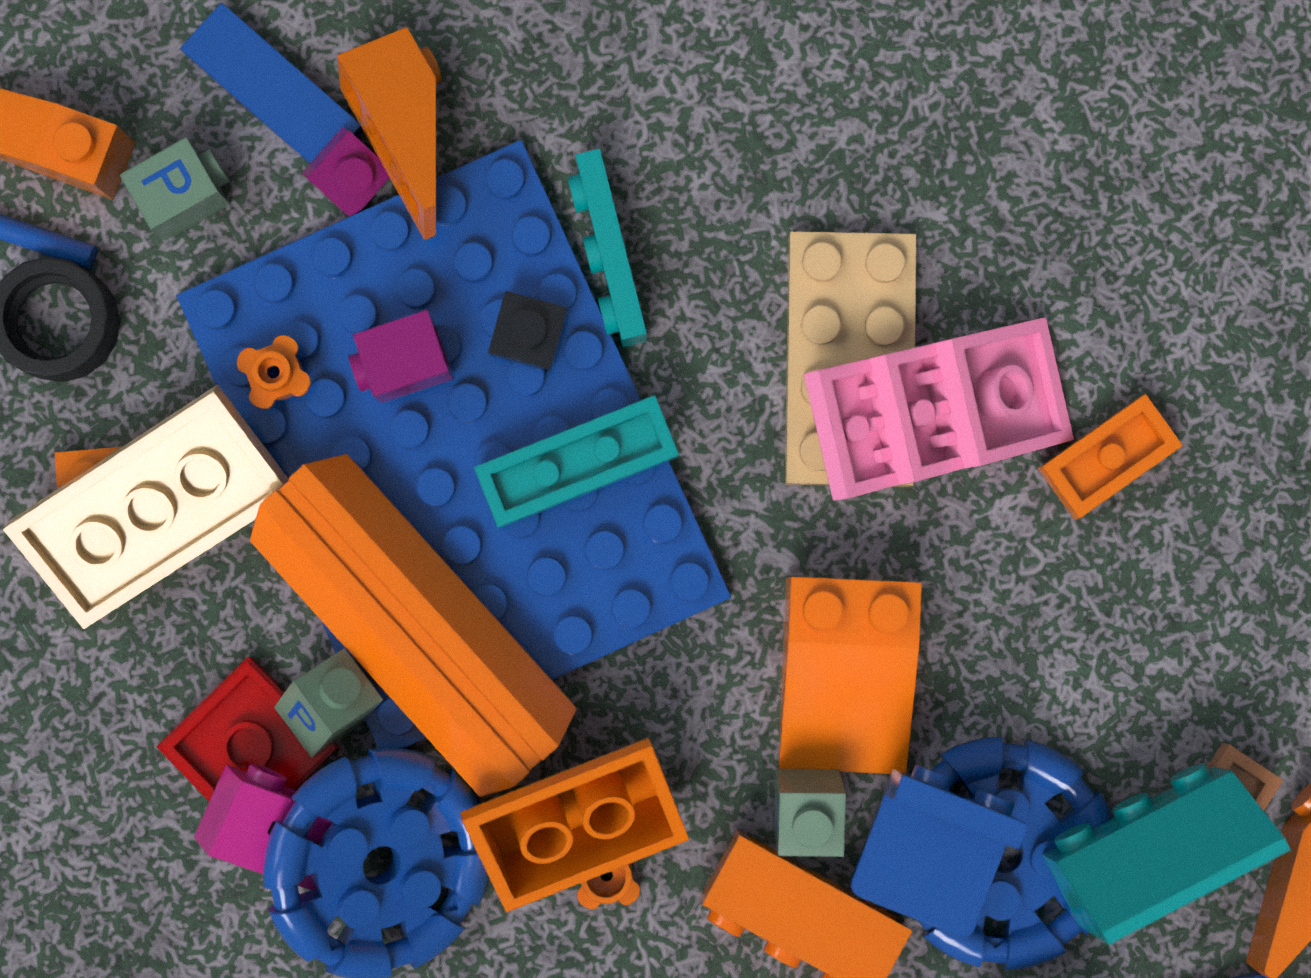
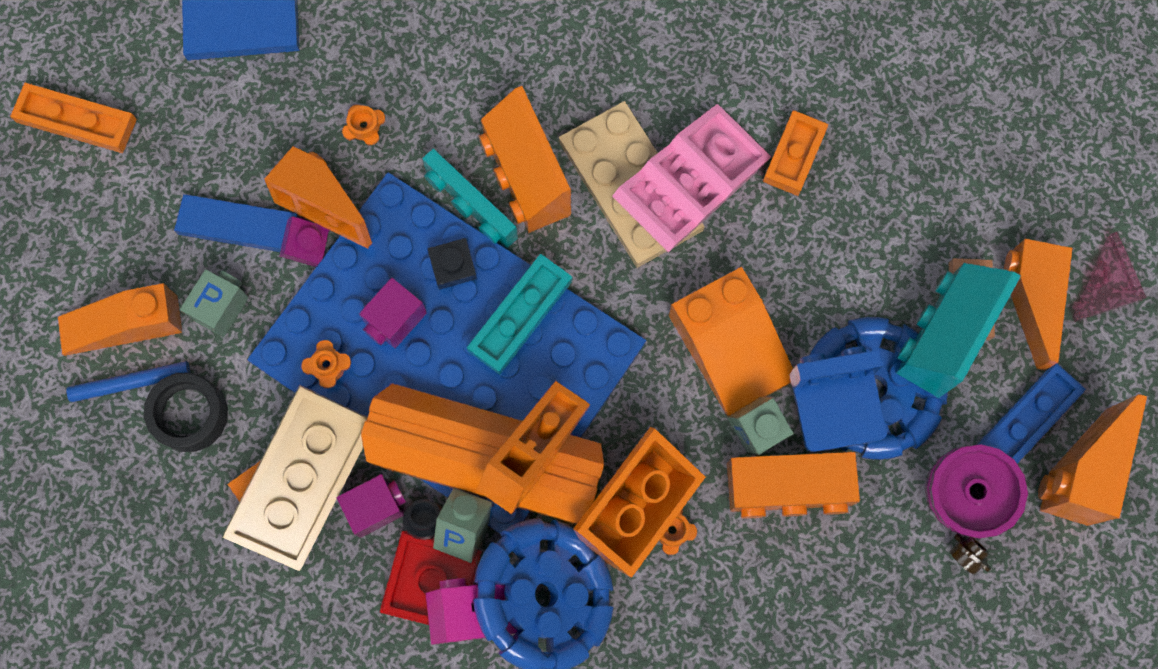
camera: 30 degrees left, 10 degrees down
none -> magenta brick [336,474,406,538]
none -> orange plate [342,105,385,145]
none -> black plate [403,499,442,540]
none -> orange slope [477,381,590,514]
none -> orange slope [478,86,571,233]

